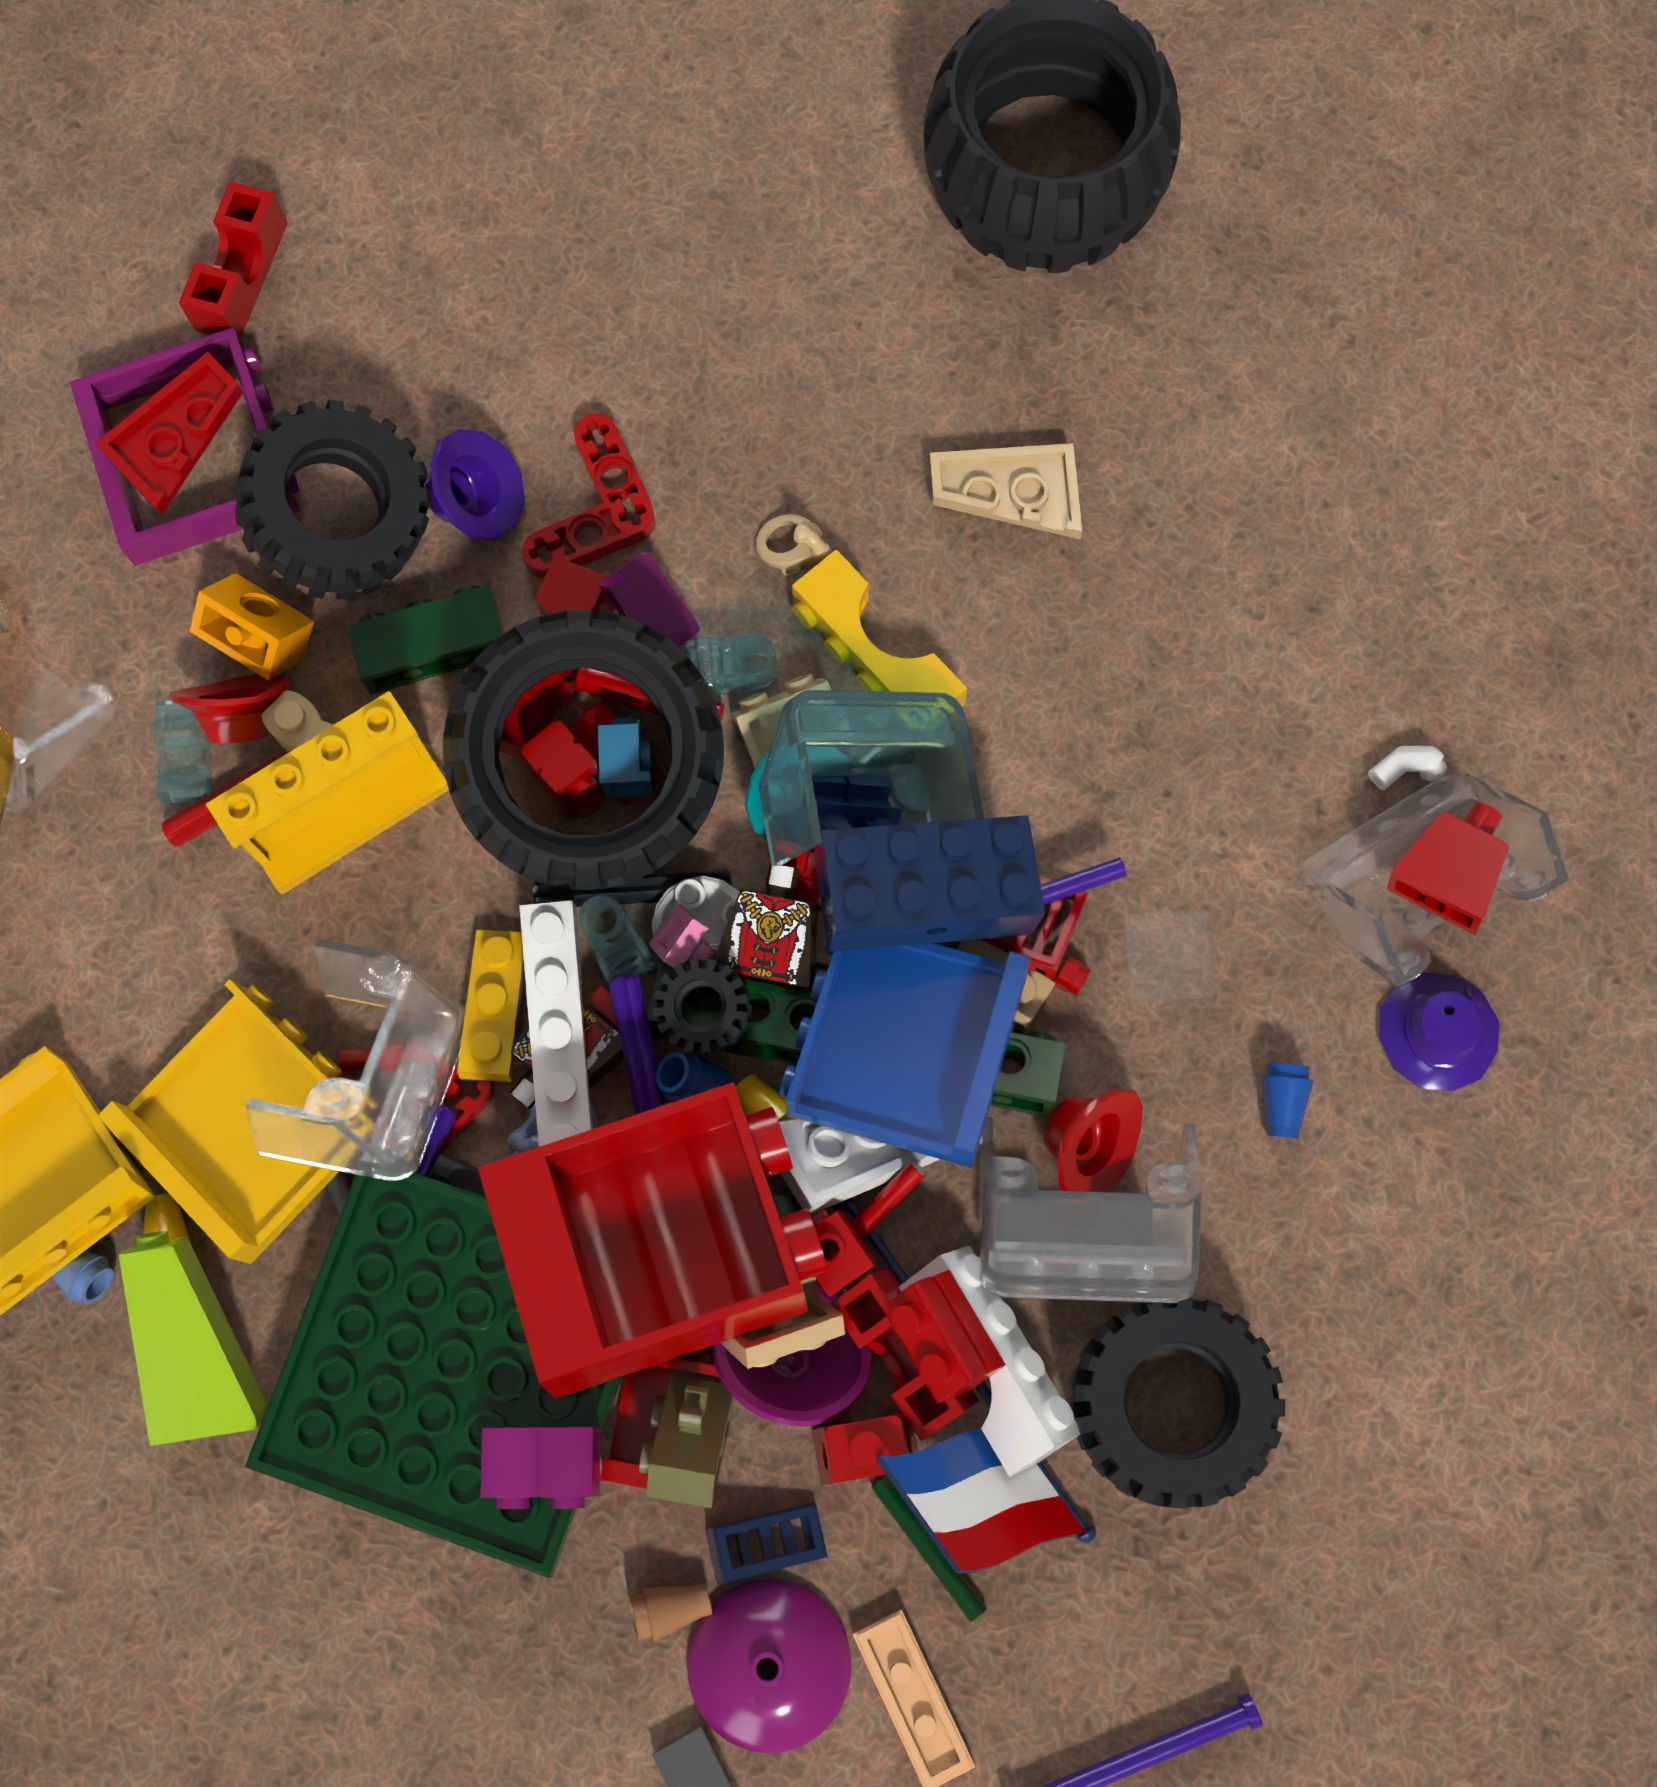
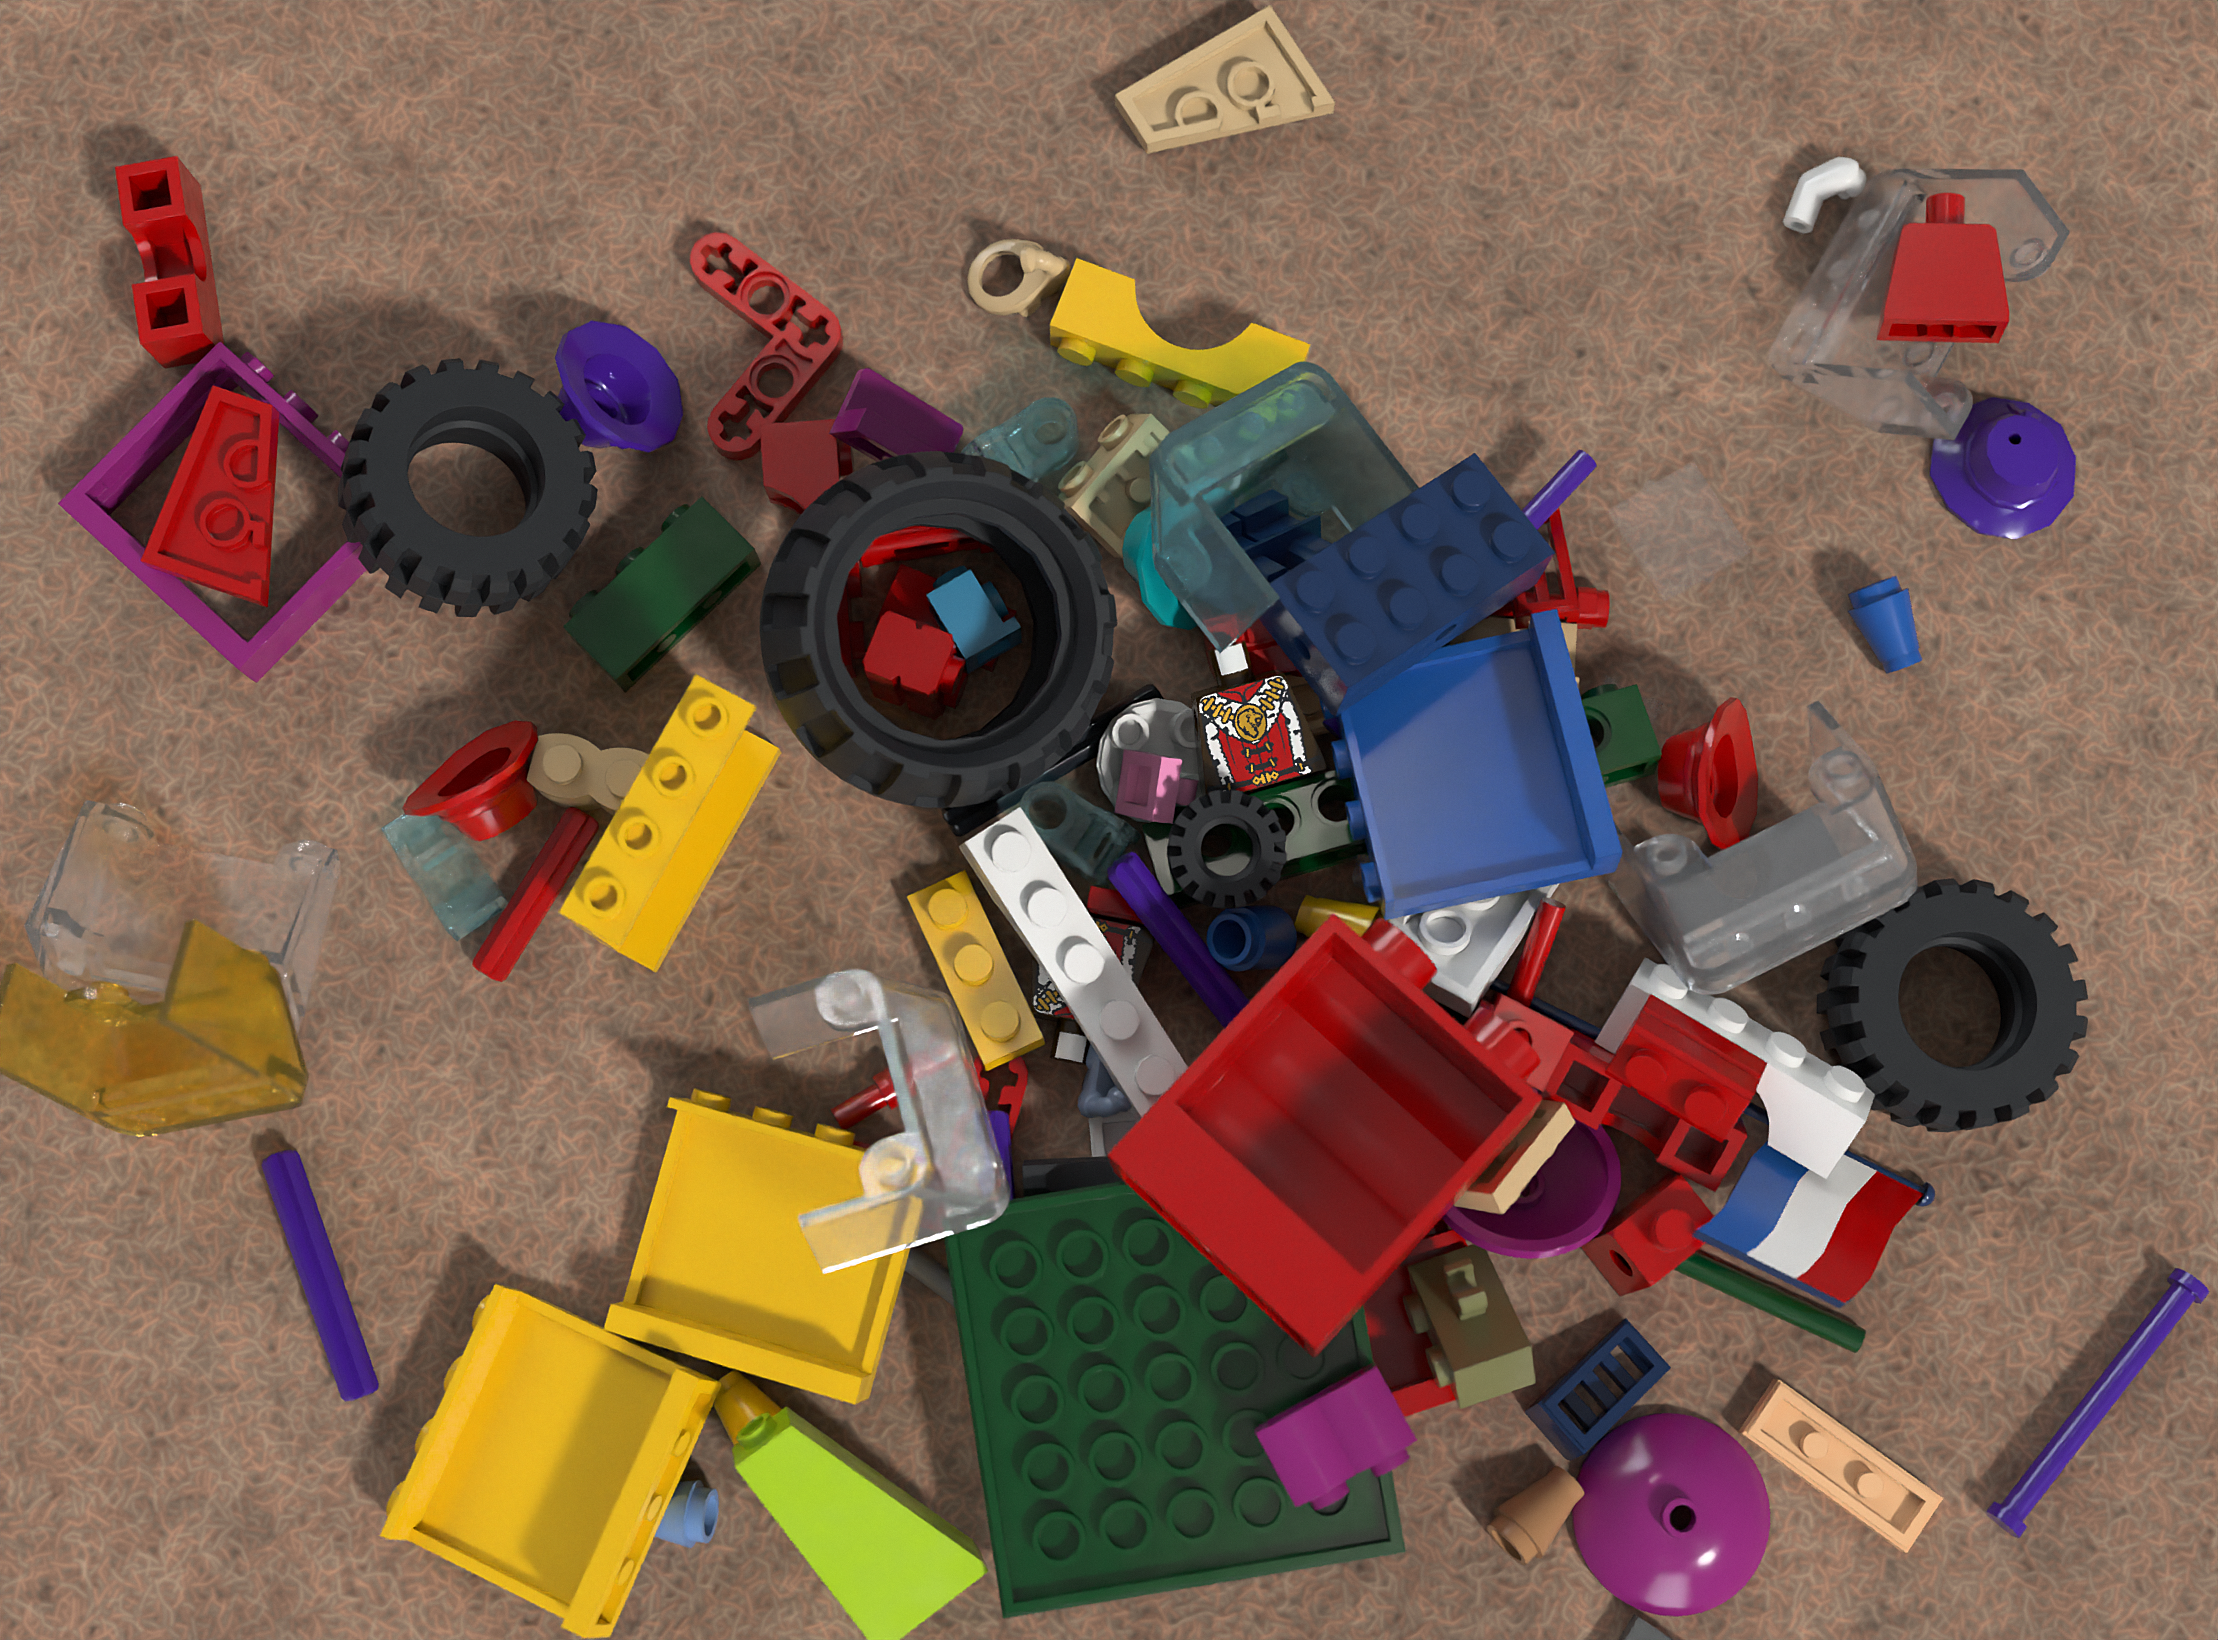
camera: 35 degrees left, 5 degrees up
light orange brick [189,573,314,680] -> none

